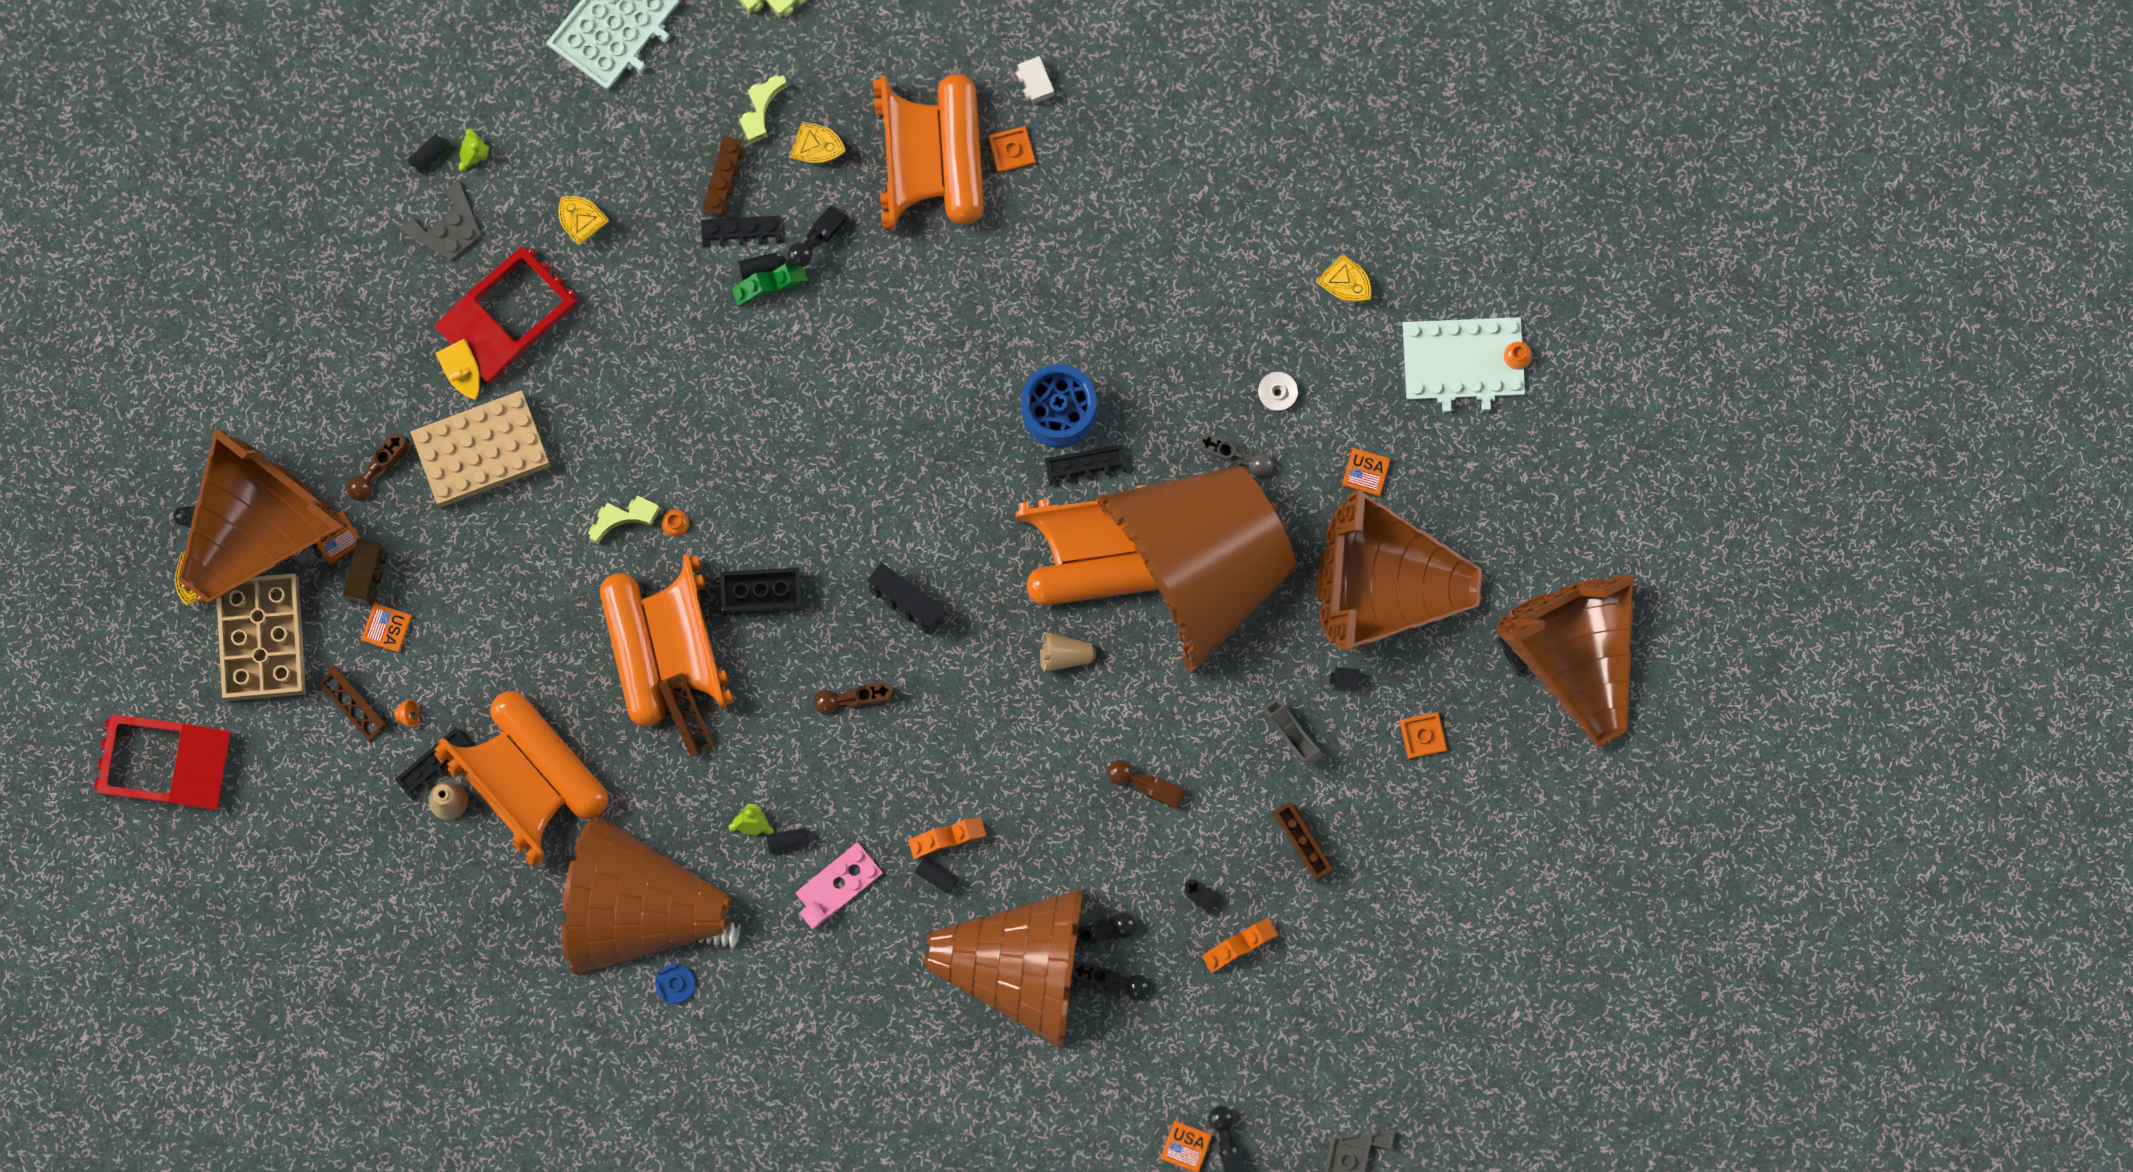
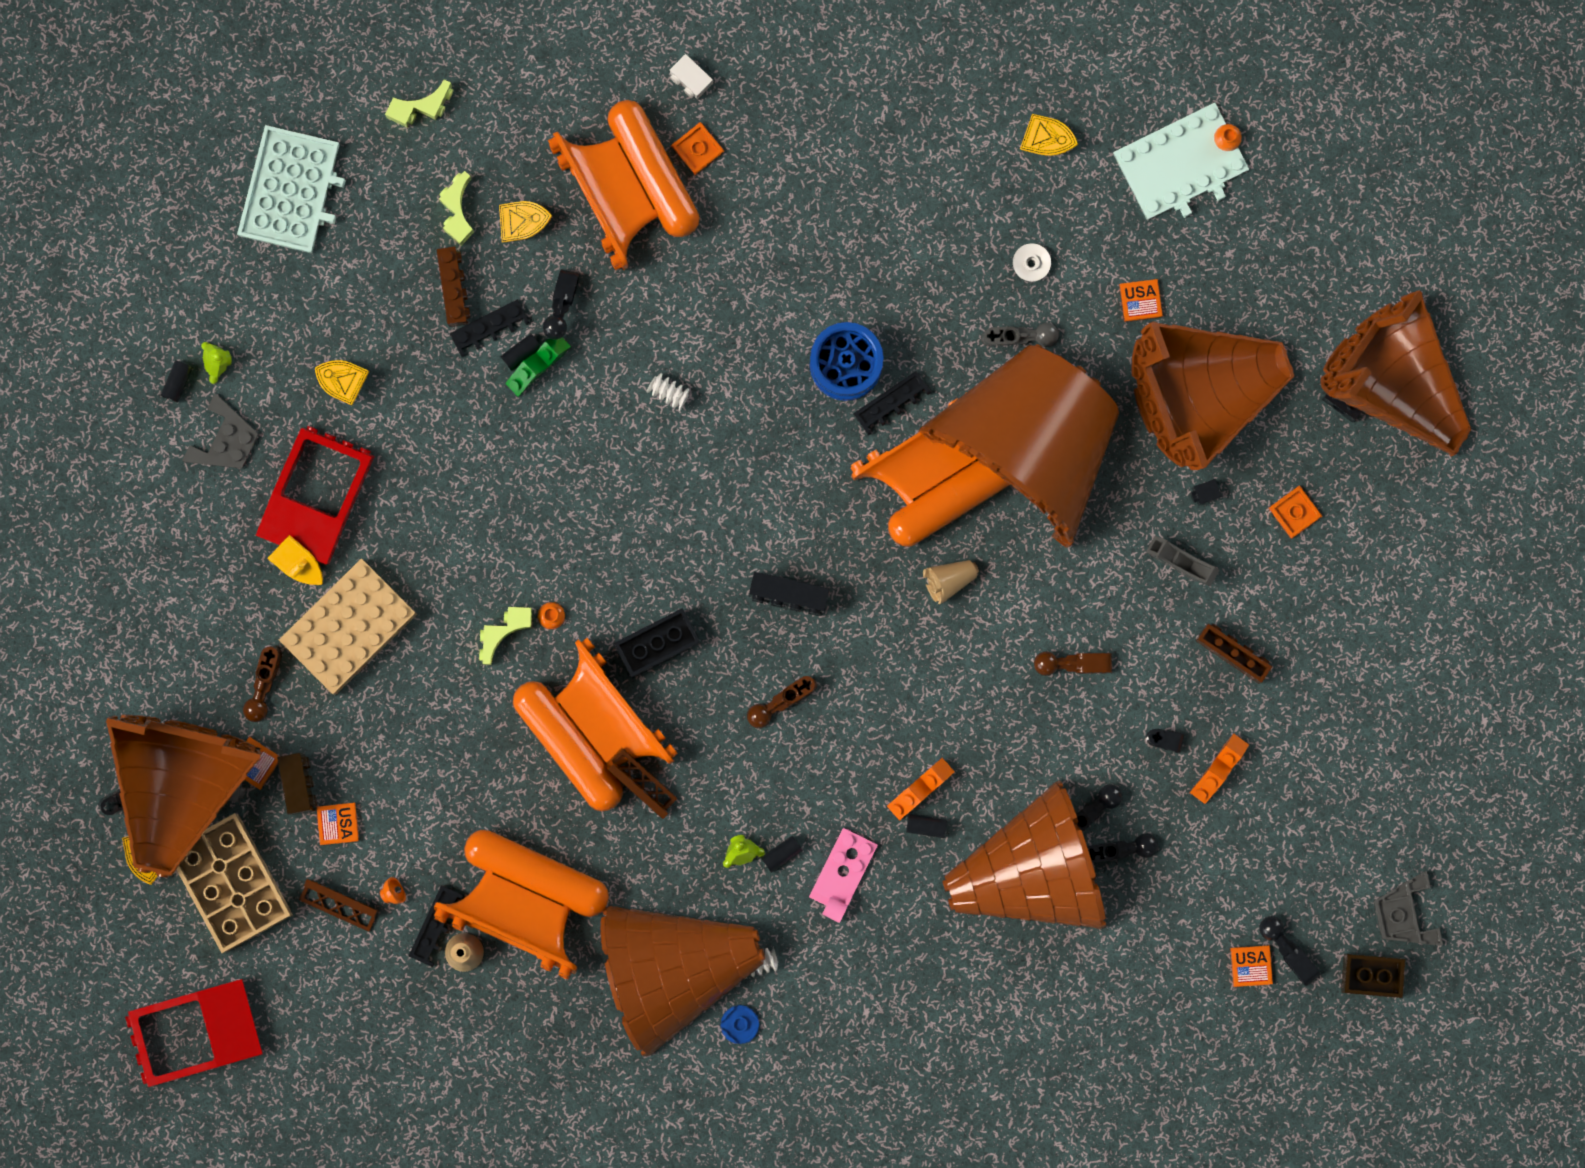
camera: 30 degrees left, 5 degrees up
none -> white piece [646,373,689,411]

